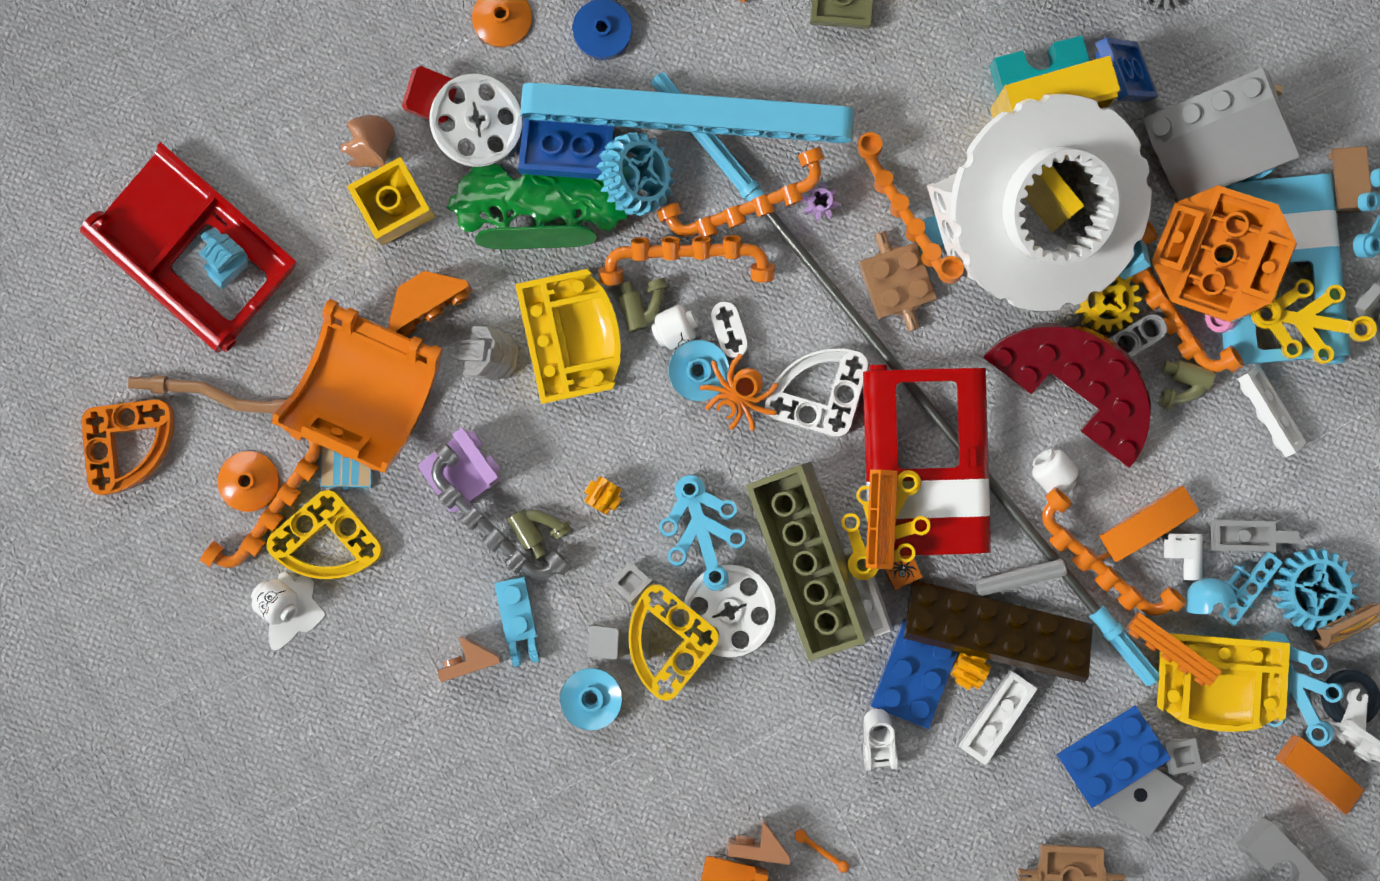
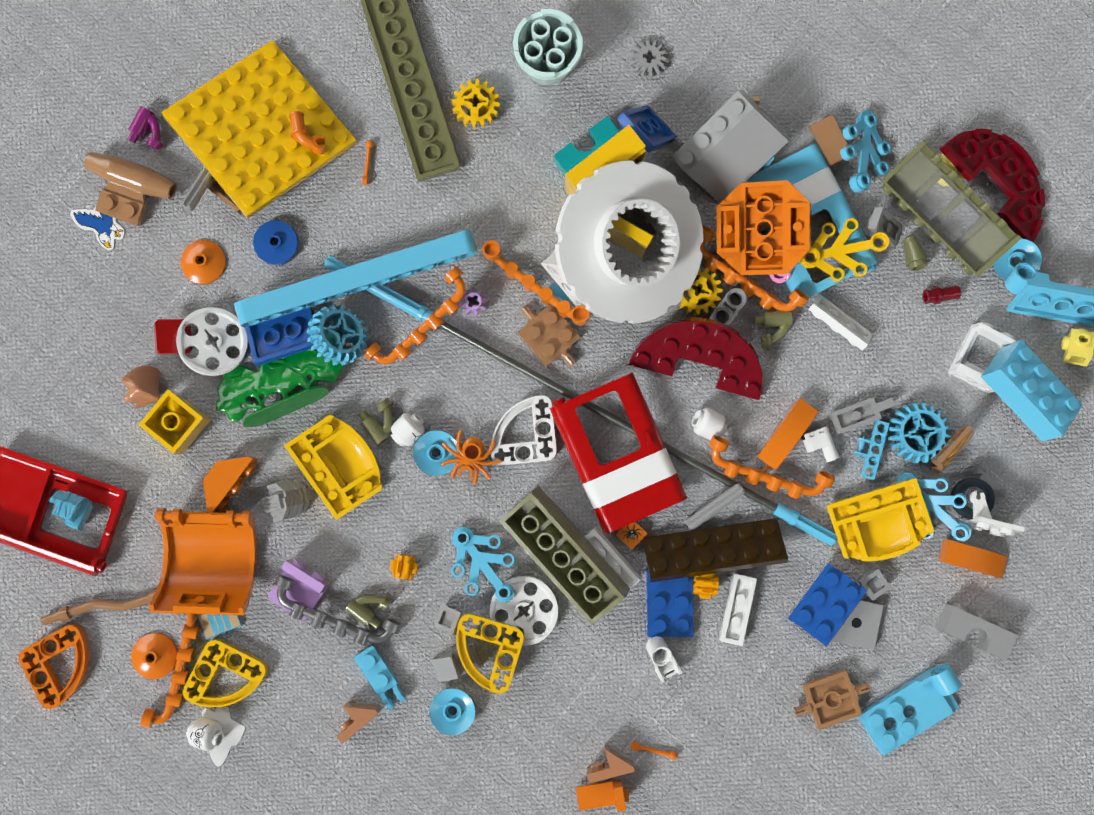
camera: 20 degrees left, 0 degrees up
orange bar [599,235,775,286] -> none
white beam [711,302,747,359] -> none
yellow plant [841,470,931,580] -> none
orange piece [866,470,898,569] -> none
medium azure plate [1119,240,1151,280] -> none
orange piece [1127,612,1222,687] -> none
medium azure hair [1186,578,1236,614] -> none

